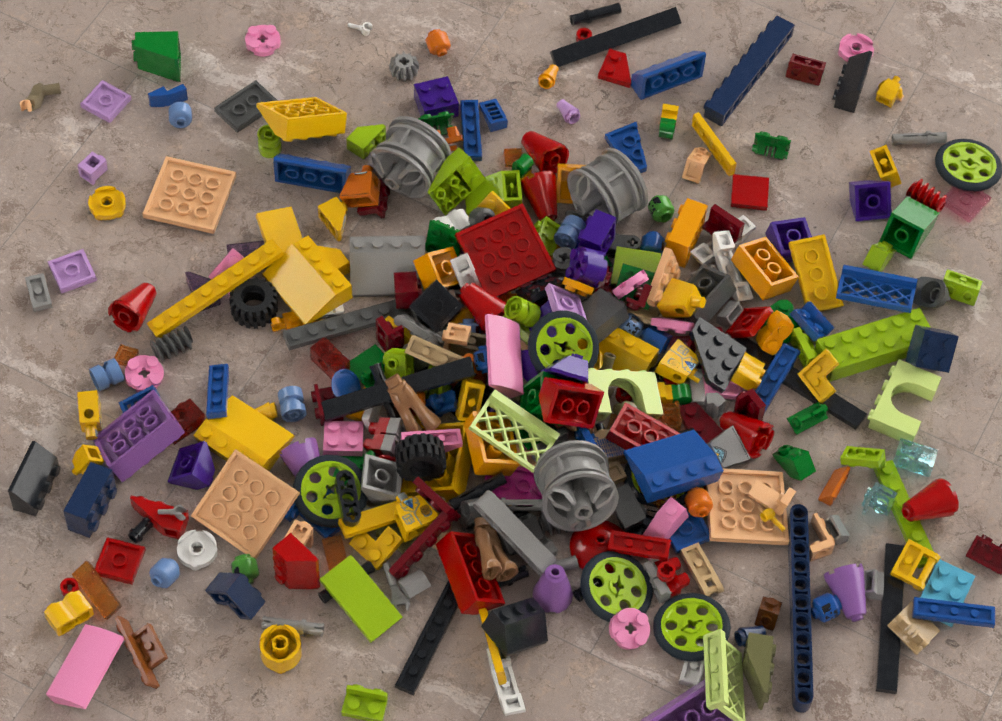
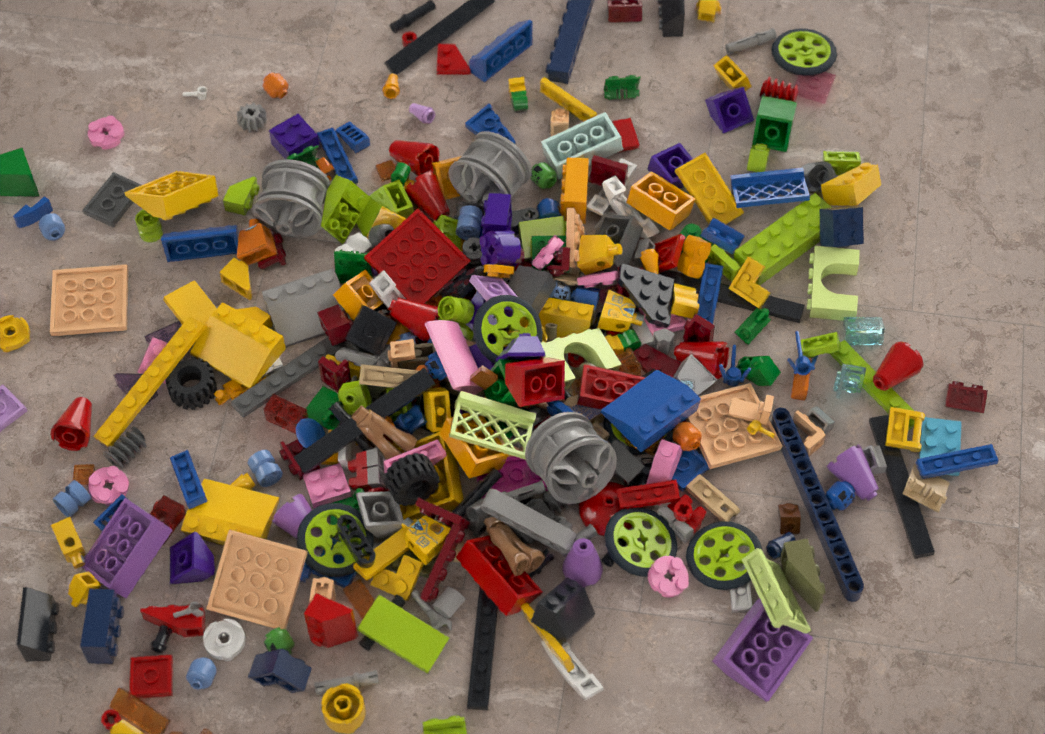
camera: 15 degrees left, 0 degrees up
none -> dark orange tile [470,365,498,390]
none -> light aqua brick [541,112,623,179]
none -> light orange cone [640,249,659,274]
none -> blue plant [719,344,751,386]
none -> blue plant [787,331,818,375]
none -> yellow wedge [821,162,881,206]

